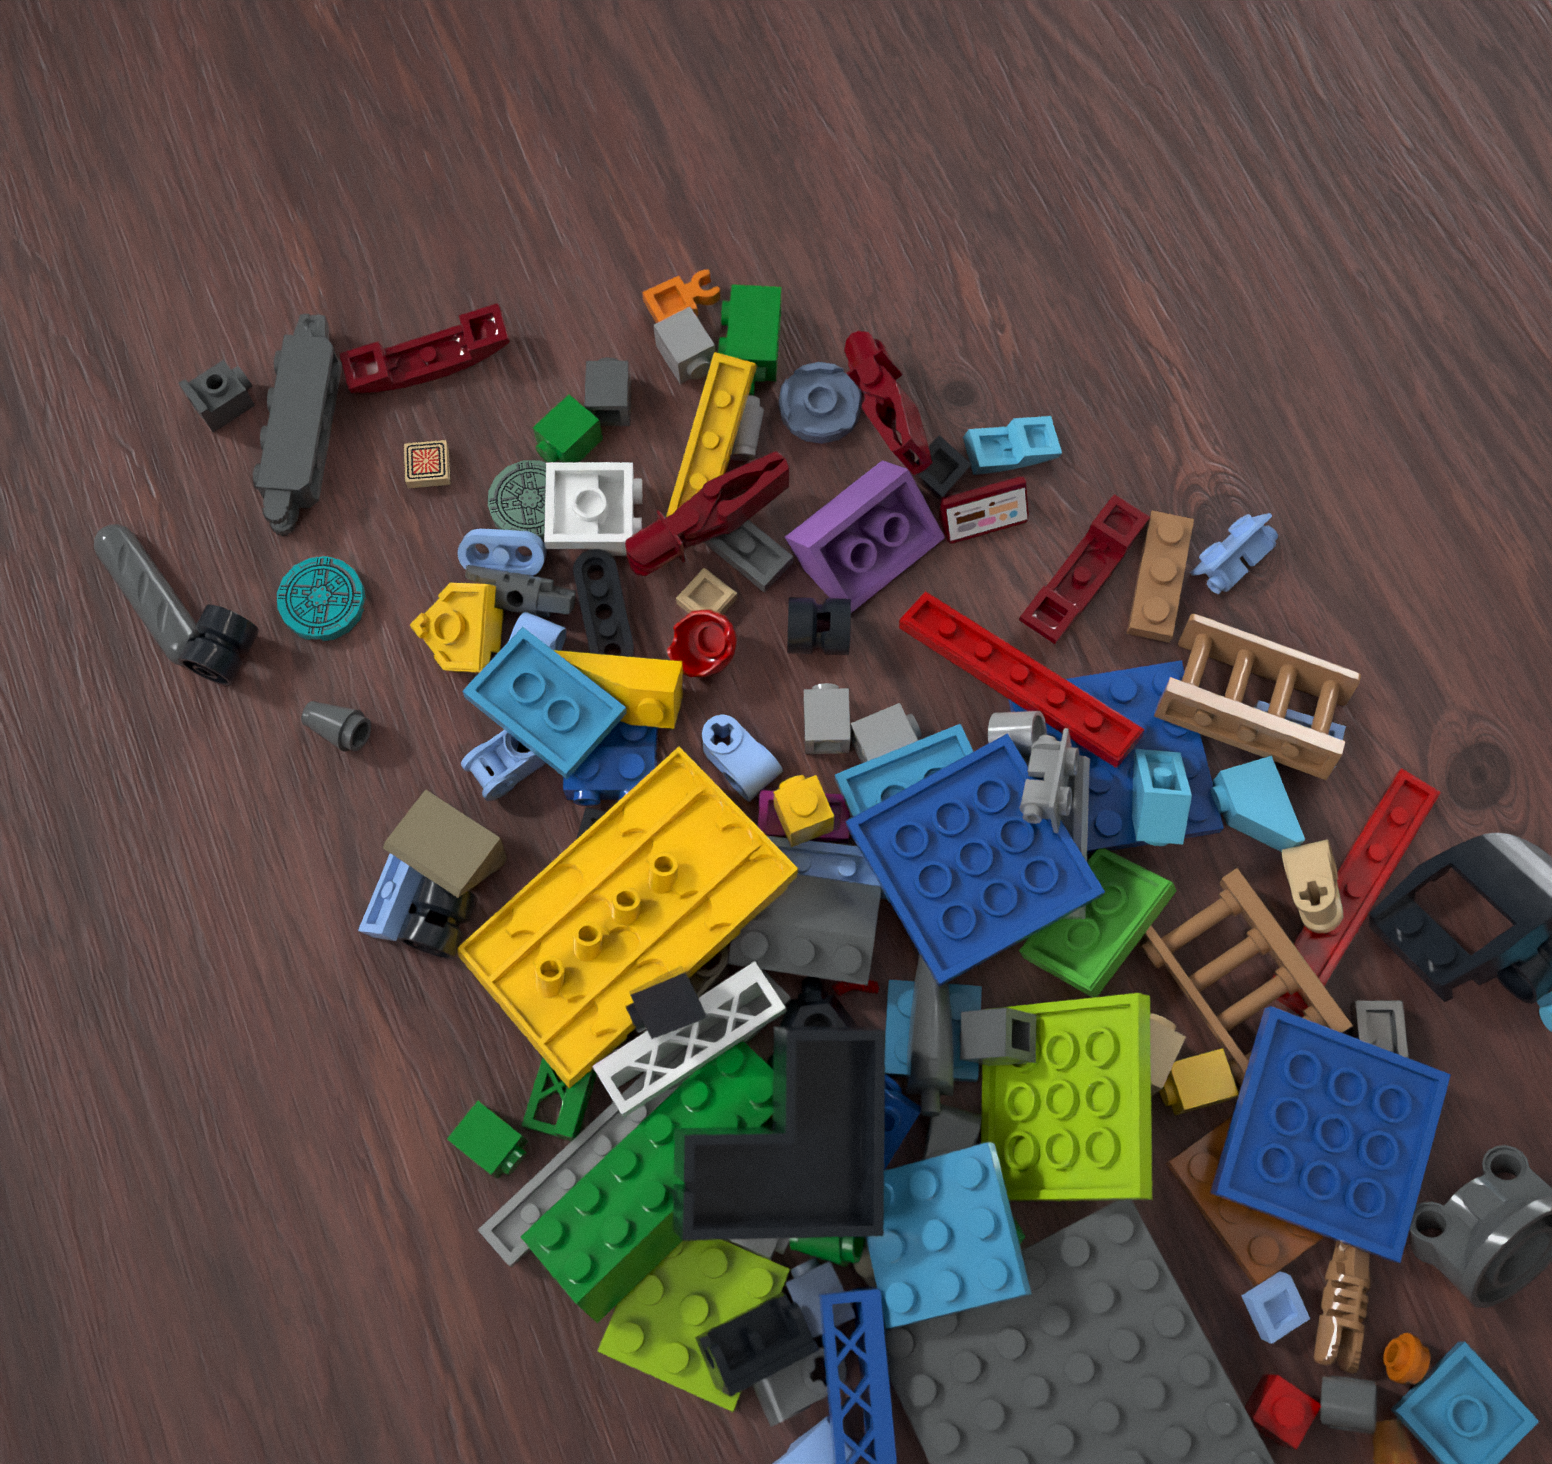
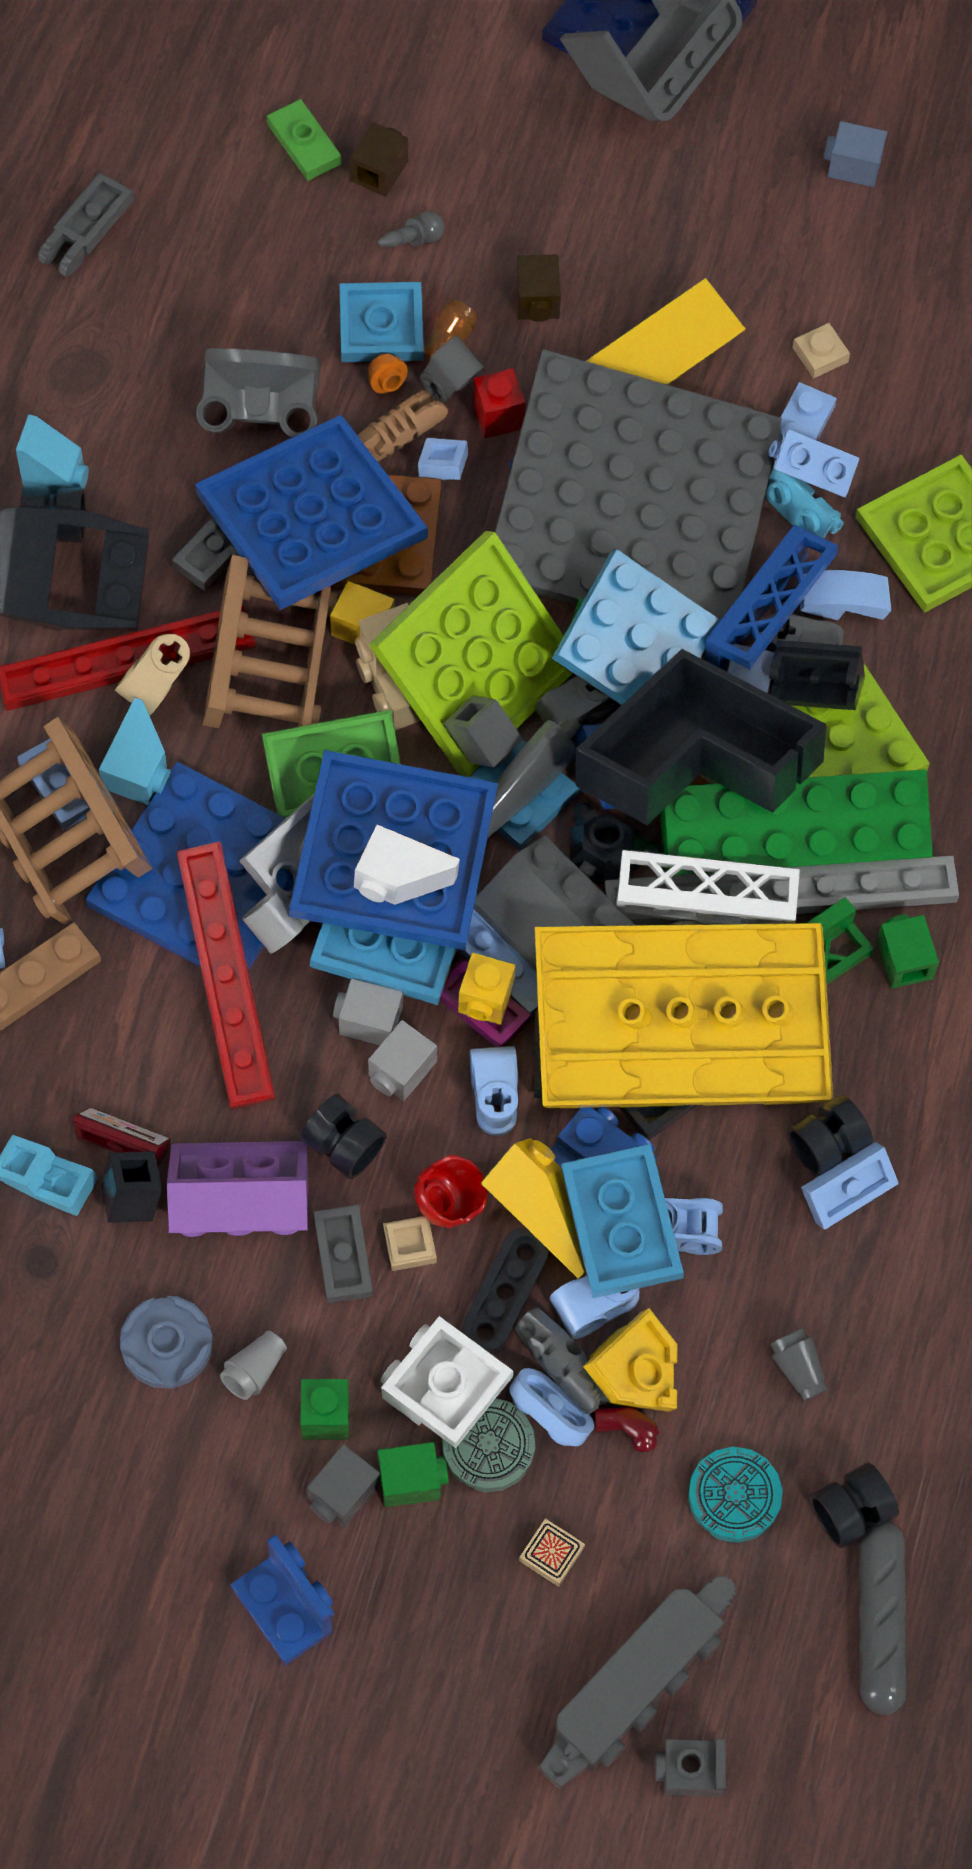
camera: 145 degrees left, 5 degrees down
dark red slope [339,303,510,393] -> none
dark tan slope [383,789,507,898] -> none
dark red arm [625,451,789,576] -> none
black slope [625,965,707,1039] -> none
orange plate [642,269,721,323] -> none
light grey brick [653,307,715,384] -> none
yellow tile [666,352,757,517] -> none
green hinge [718,284,782,396] -> none
dark red arm [844,331,933,475] -> none
dark red slope [1019,494,1150,644] -> none
light grey hinge [1020,728,1079,833] -> none
medium azure slope [1132,749,1192,846] -> none
none -> blue bracket [230,1535,334,1666]
none -> green brick [301,1379,349,1440]
none -> white slope [354,825,460,905]
none -> dark red arm [594,1407,659,1452]

